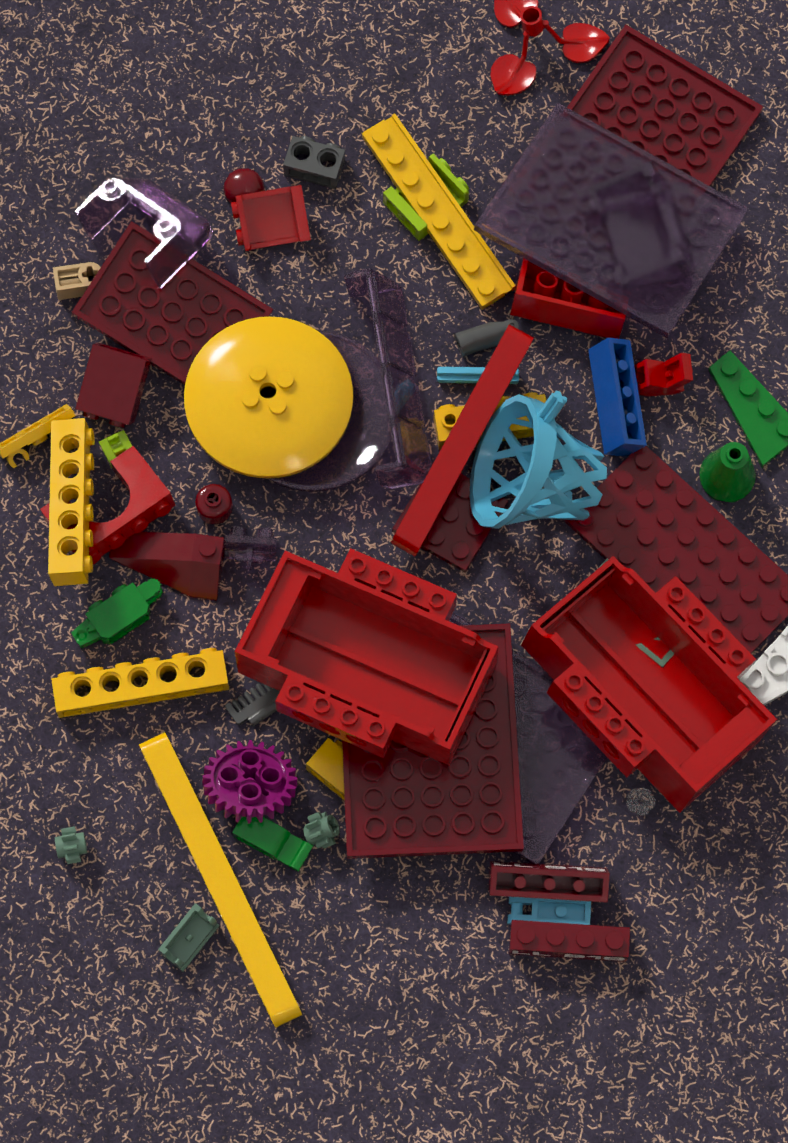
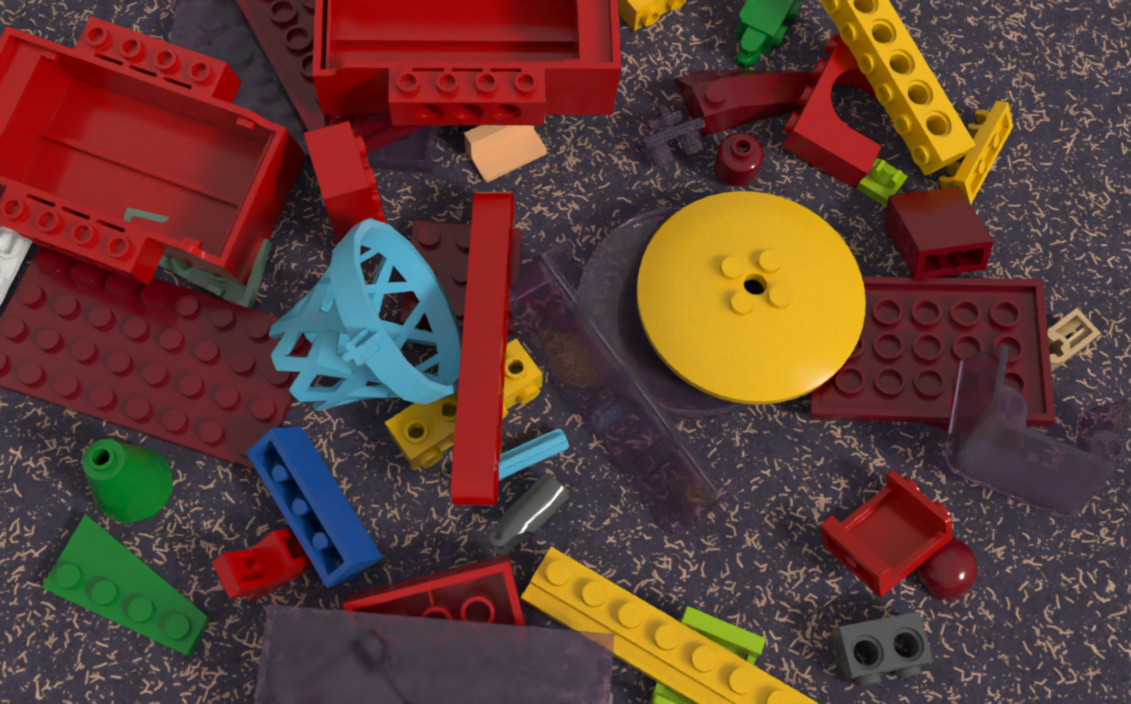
camera: 150 degrees right, 5 degrees down
none -> red brick [304,121,386,243]

